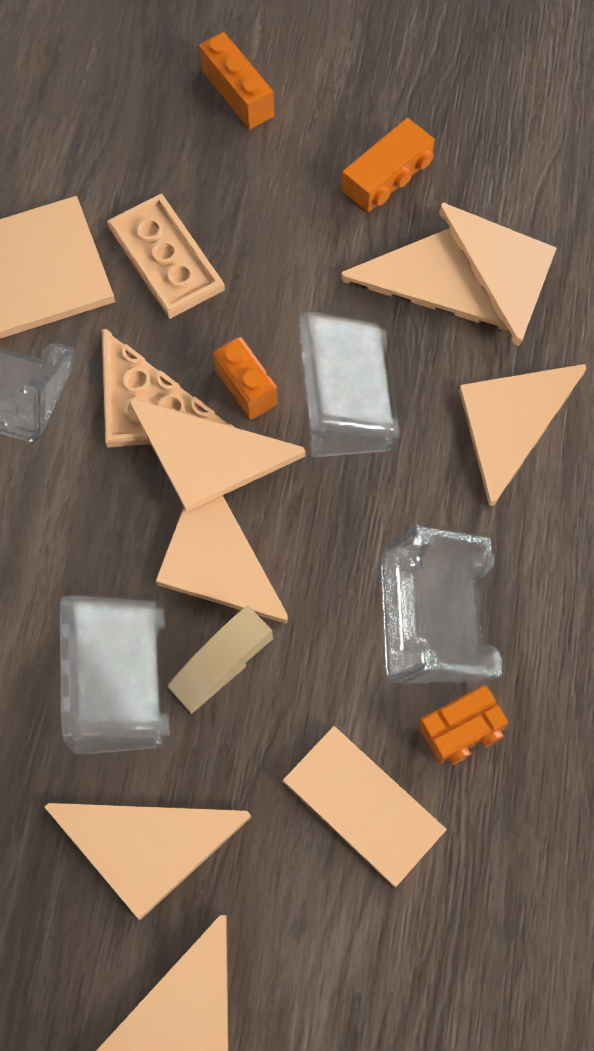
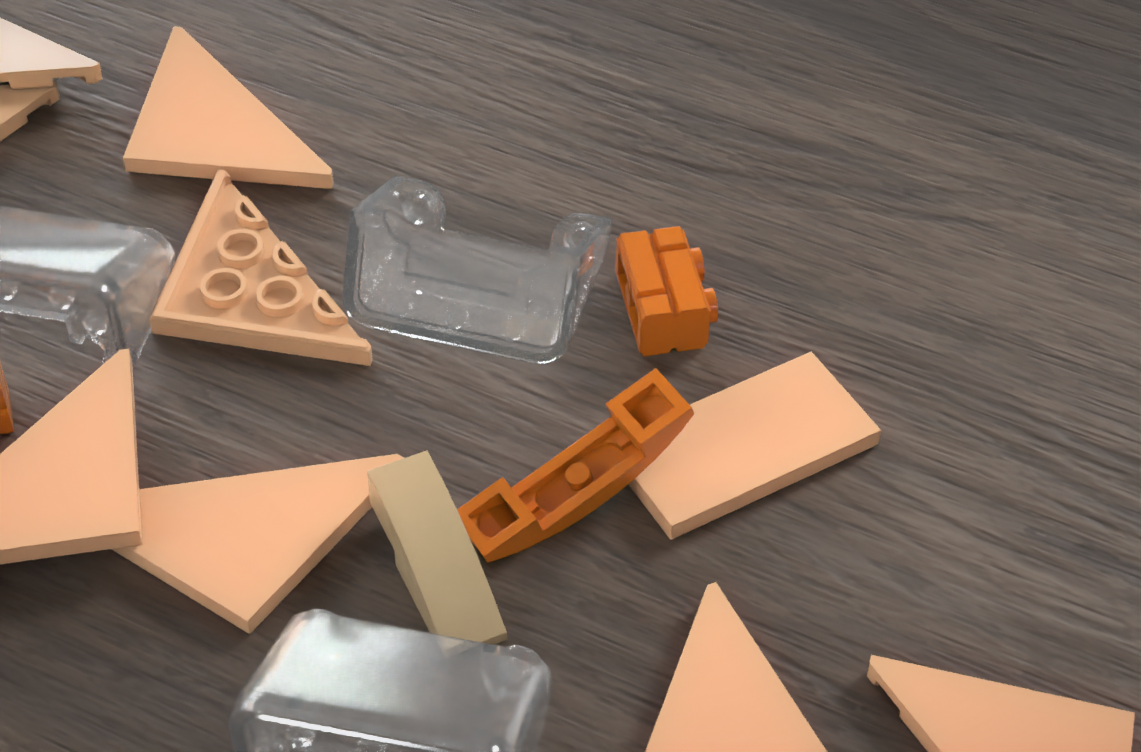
camera: 75 degrees left, 20 degrees down
none -> light nougat tile [149,169,372,366]
none -> orange slope [457,368,694,563]

